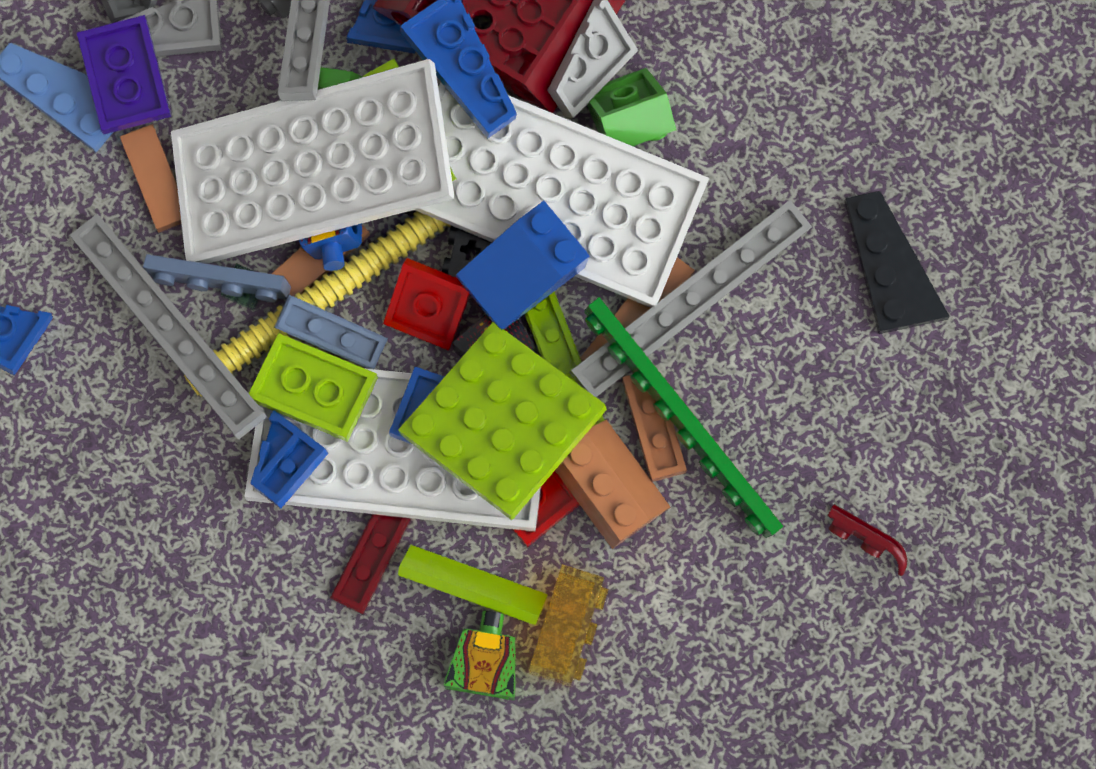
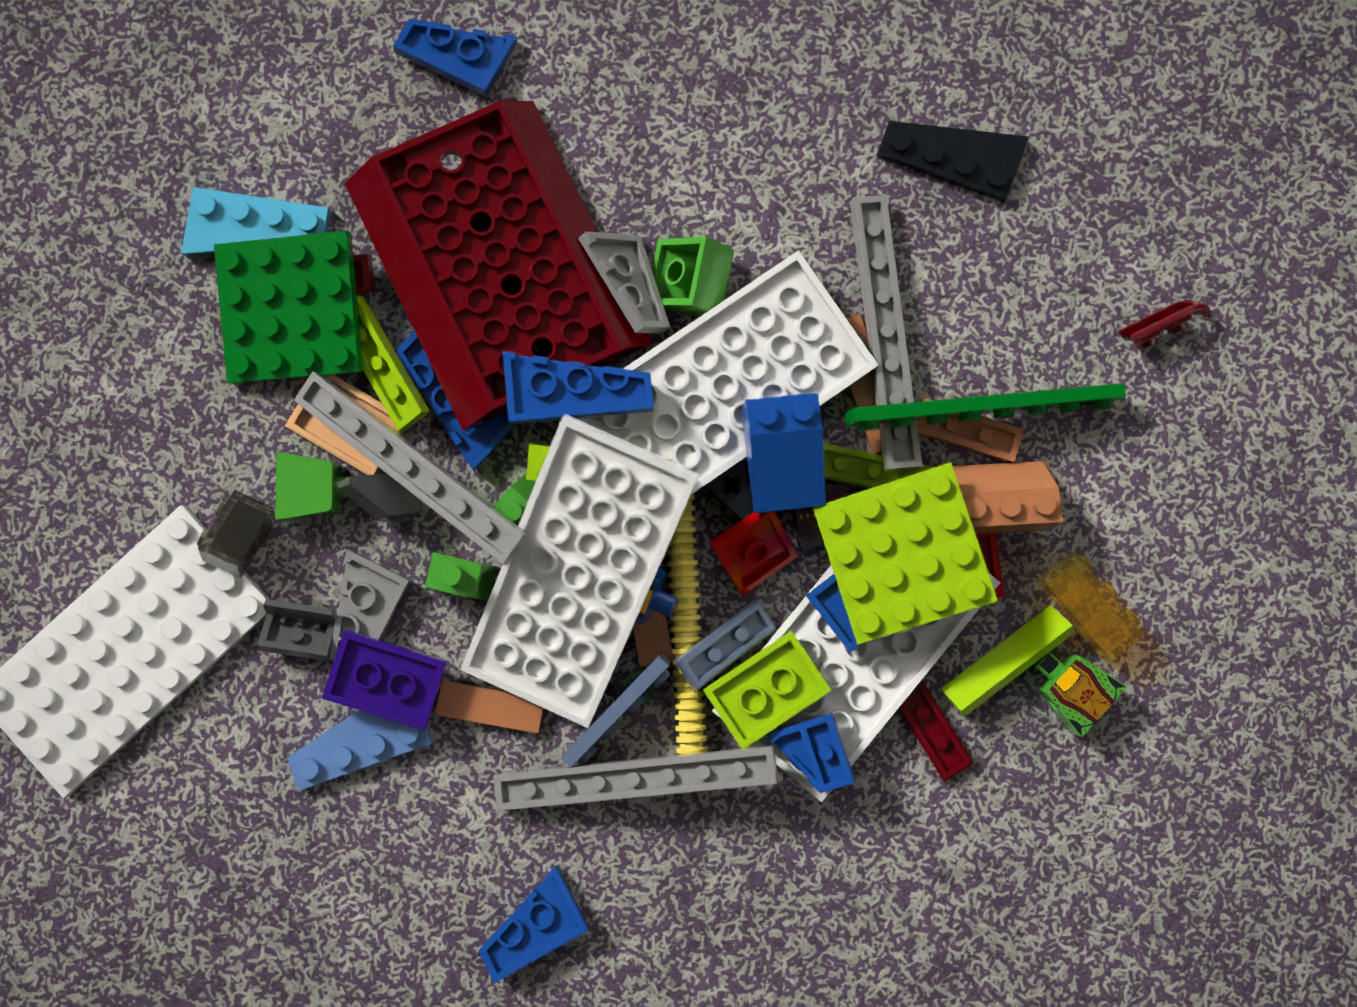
camera: 60 degrees left, 10 degrees up
none -> bright green torso [425,552,498,600]

